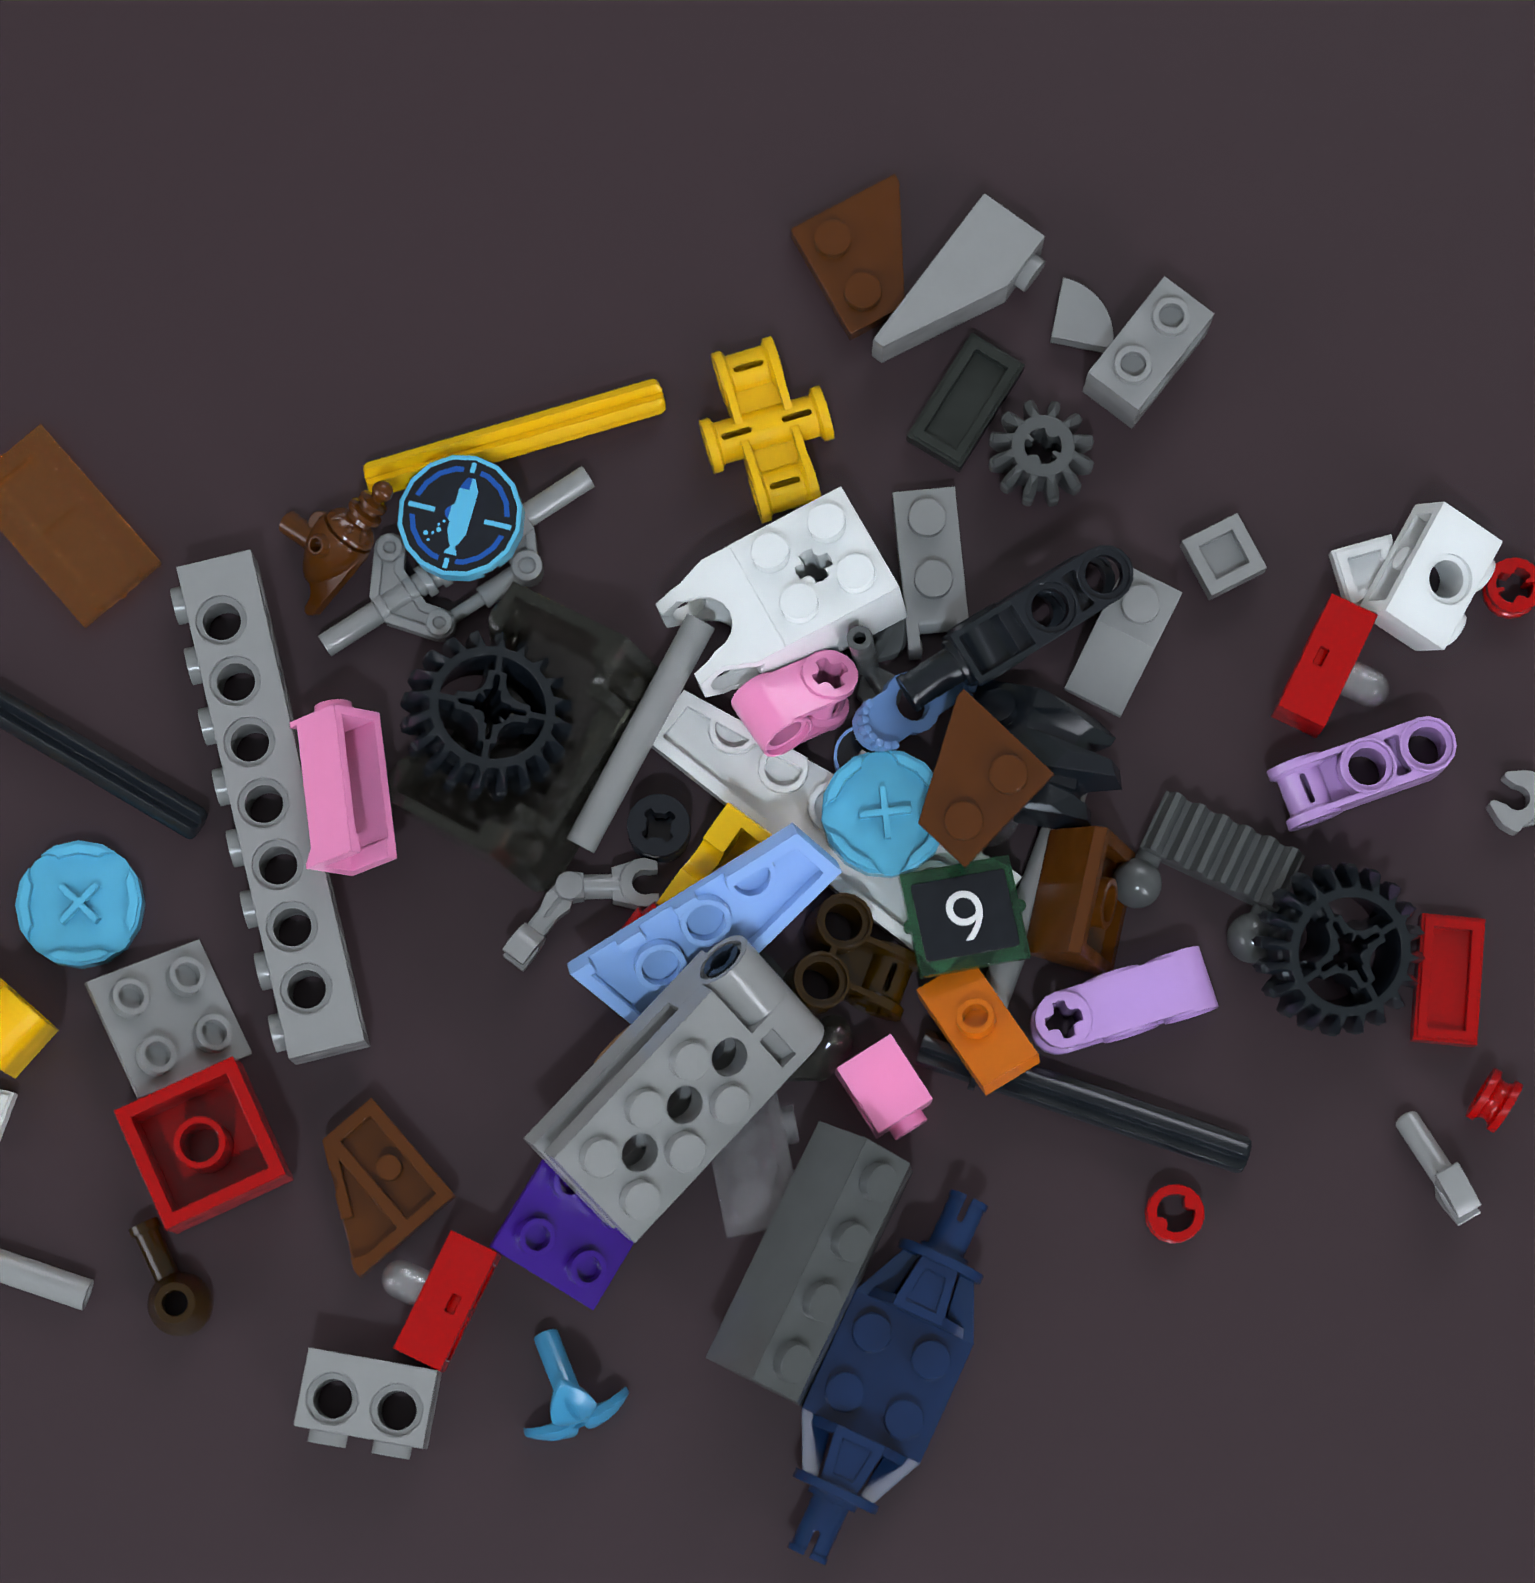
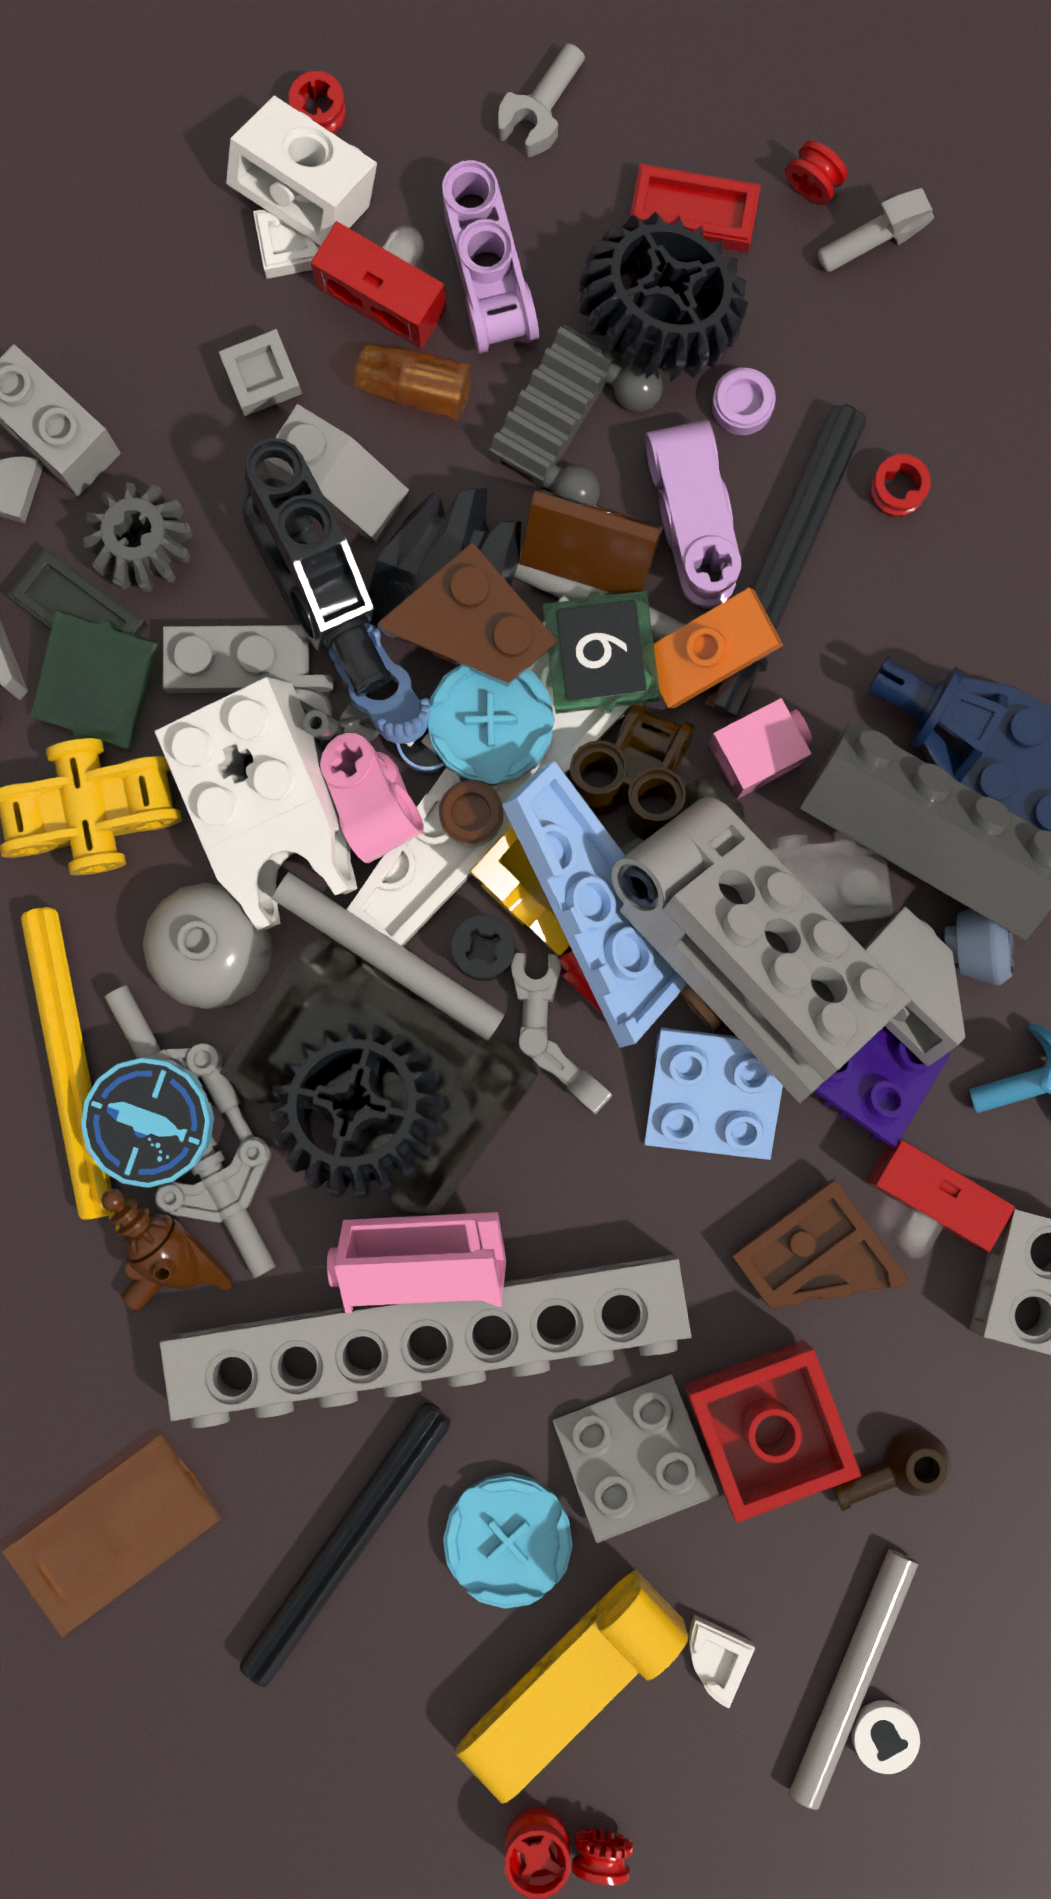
camera: 85 degrees left, 5 degrees up
none -> clear green piece [31,610,158,749]
none -> light grey cylinder [142,882,273,1010]
none -> clear orange hinge [355,345,472,420]
none -> reddish brown tile [439,780,503,847]
none -> light blue hinge [644,1028,783,1160]
none -> lavender tile [712,368,776,435]
none -> light grey slope [863,907,965,1067]
none -> sand blue cone [945,908,1014,986]

